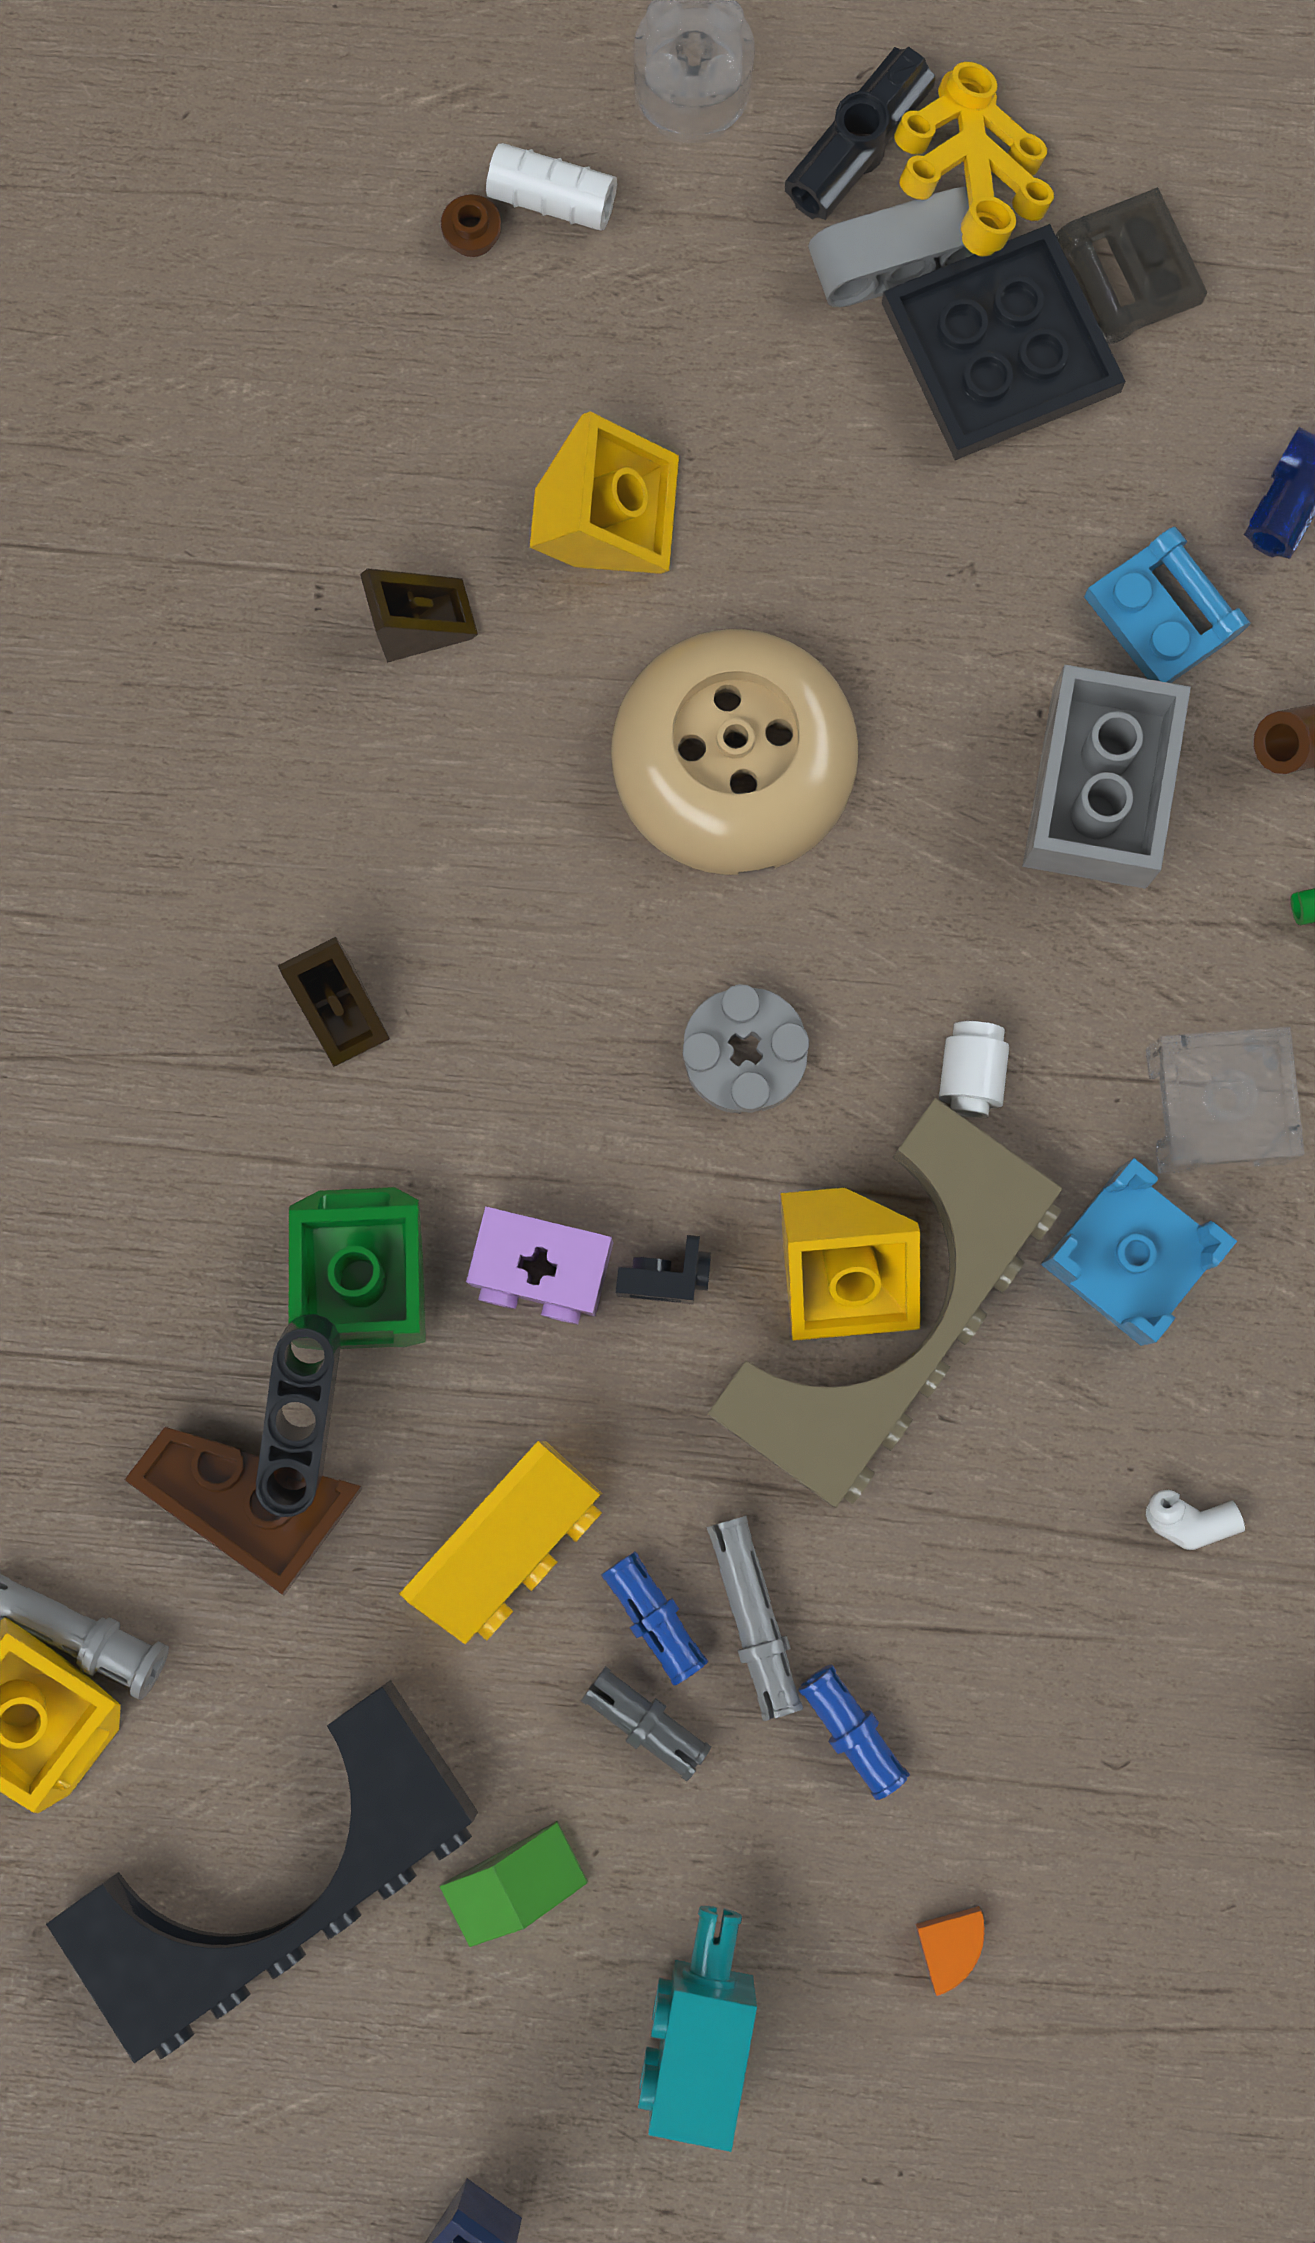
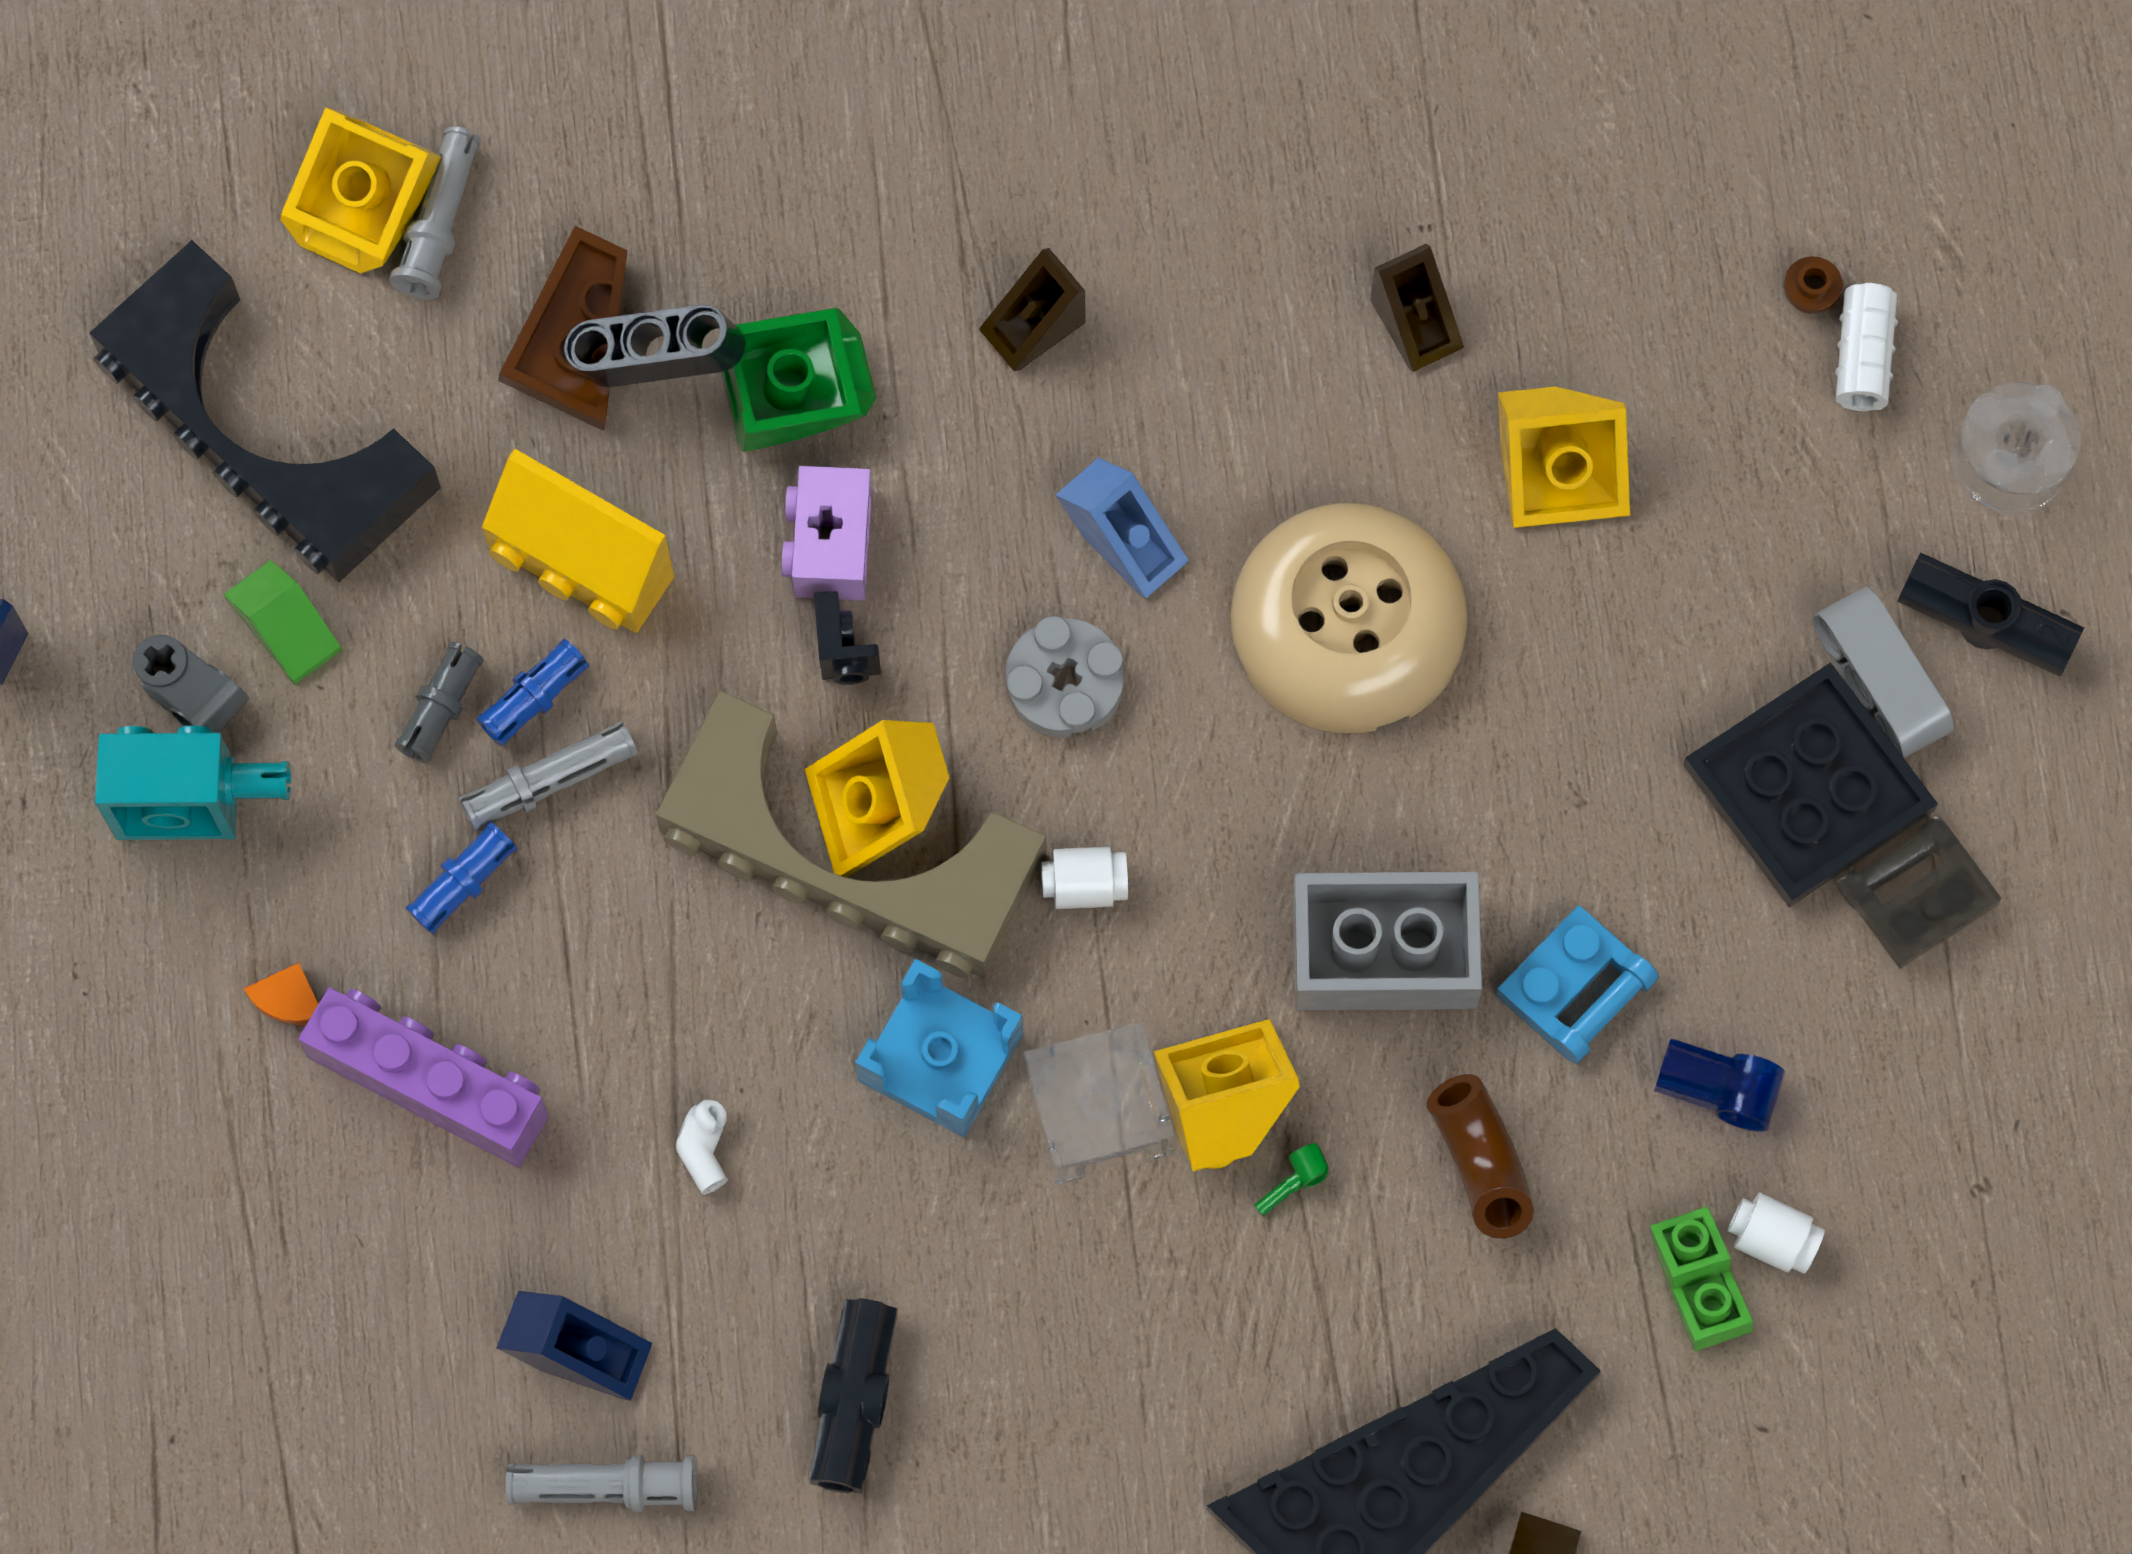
camera: 75 degrees right, 10 degrees down
yellow plant [894,62,1054,256] -> none
none -> dark grey piece [133,635,249,733]
none -> medium lavender brick [298,987,549,1168]
none -> medium blue slope [1056,457,1189,598]
none -> yellow slope [1153,1019,1300,1172]

